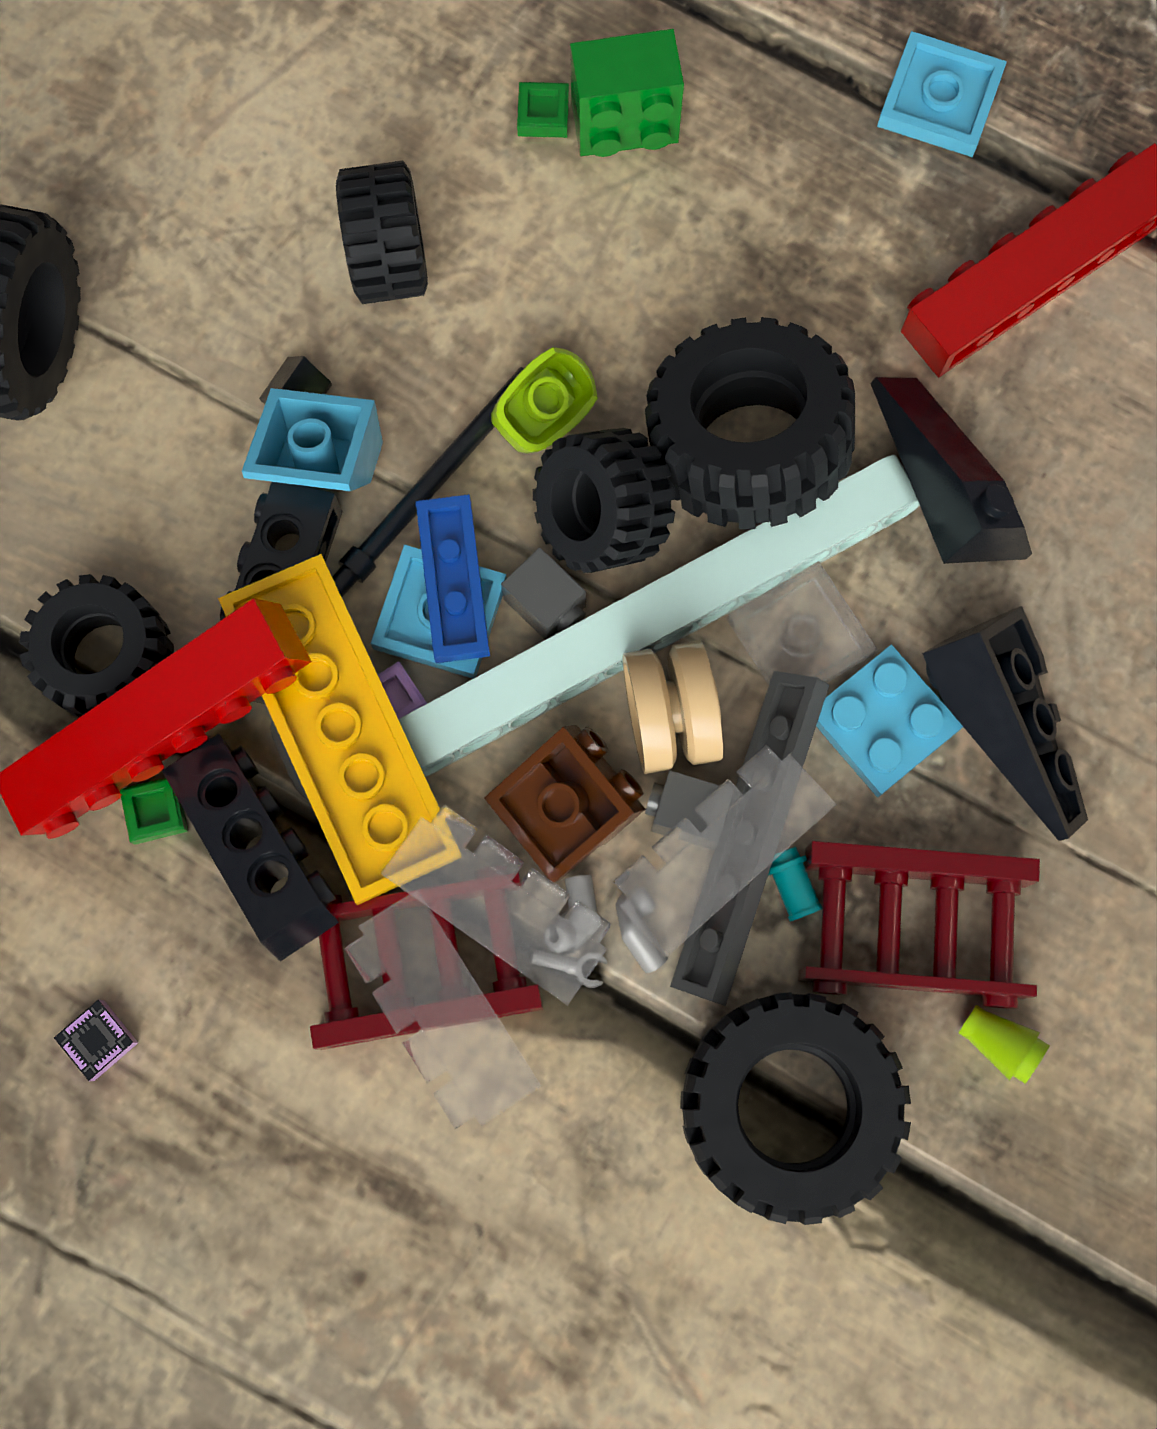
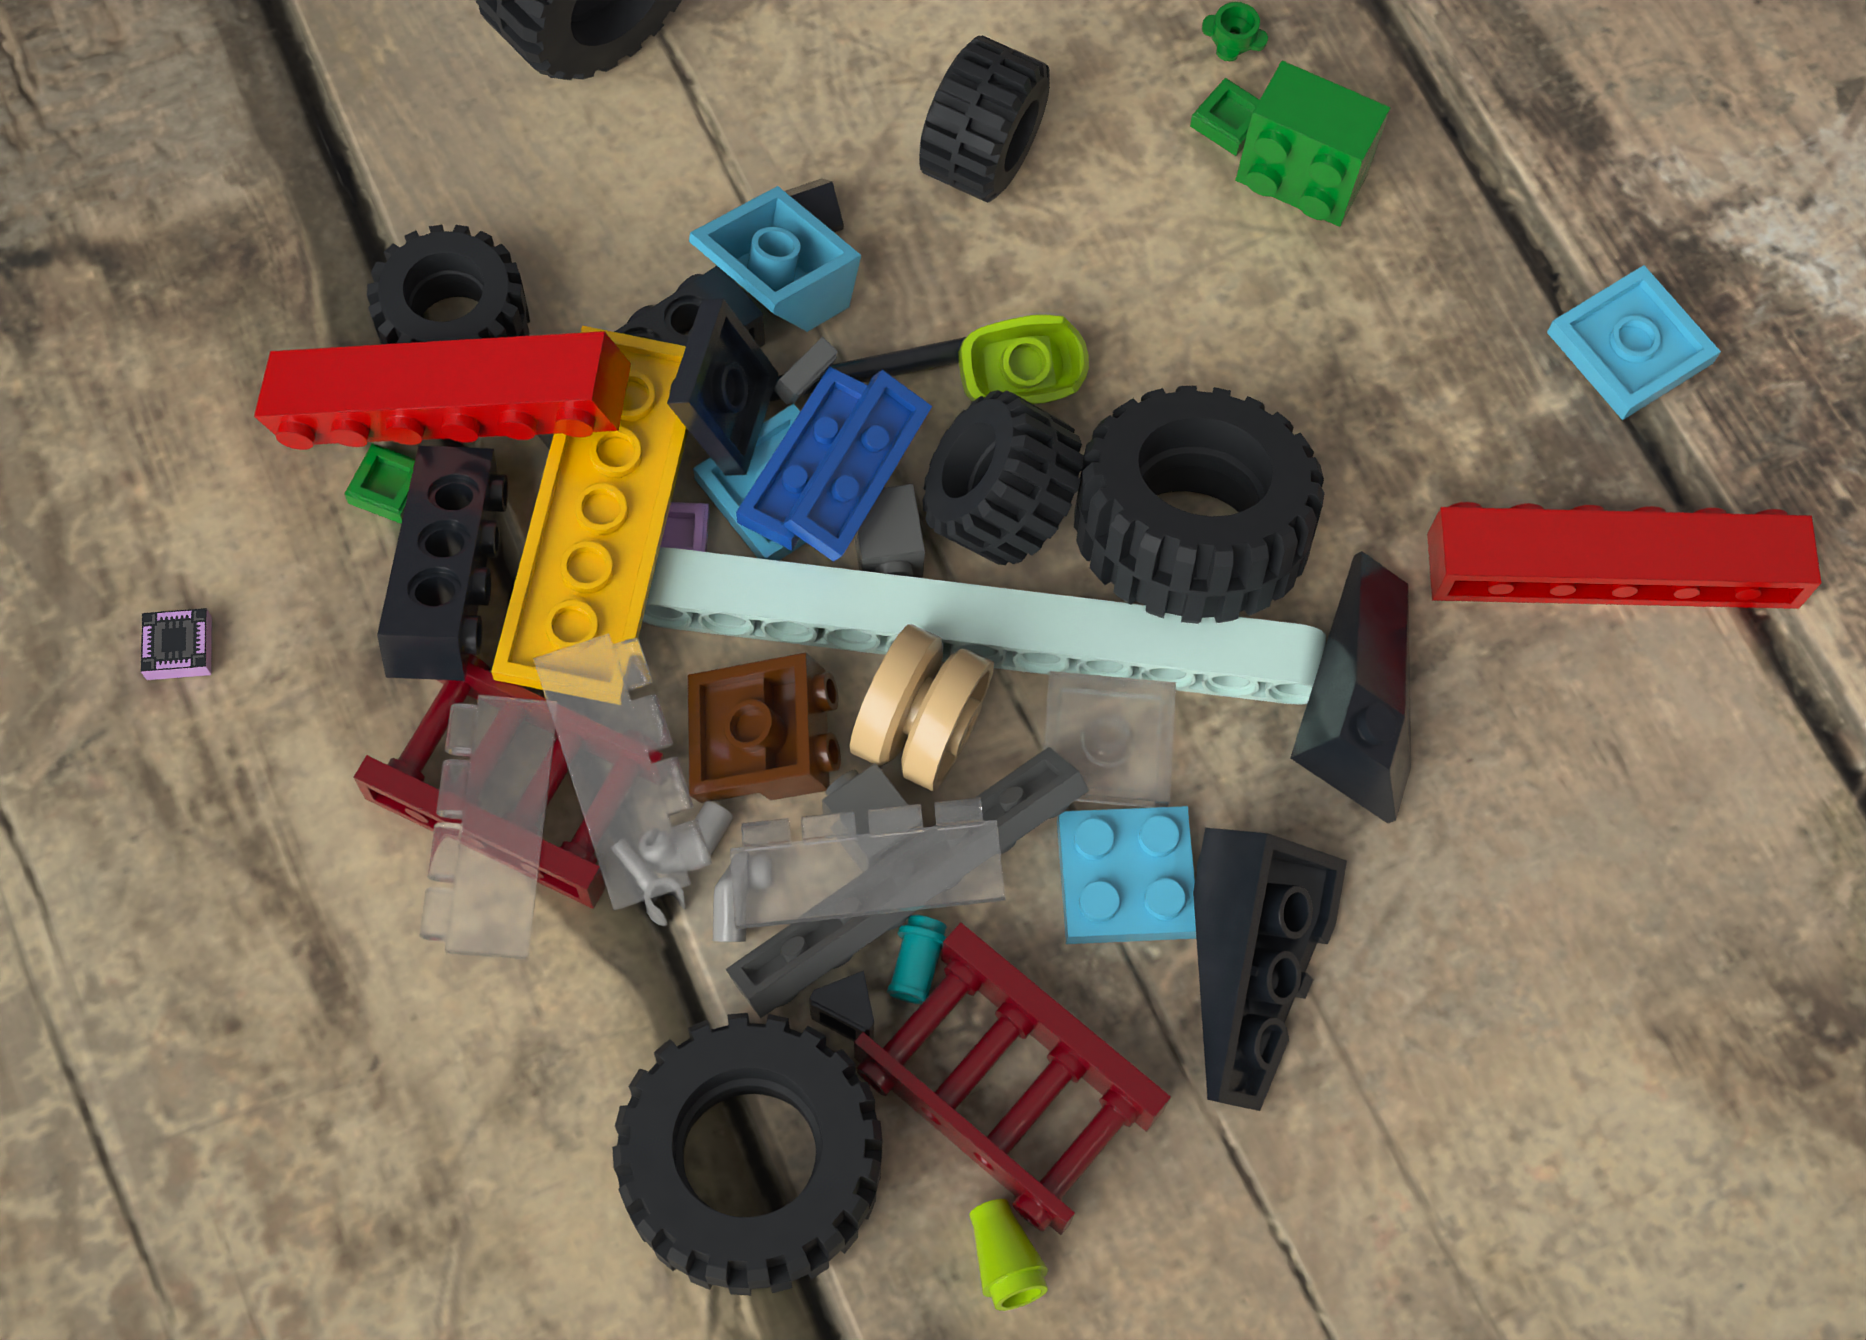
camera: 30 degrees right, 10 degrees down
none -> black plate [667,298,779,476]
none -> dark grey tile [773,336,838,405]
none -> blue plate [782,370,932,562]
none -> black slope [809,970,874,1041]
none -> green plate [1202,2,1268,62]

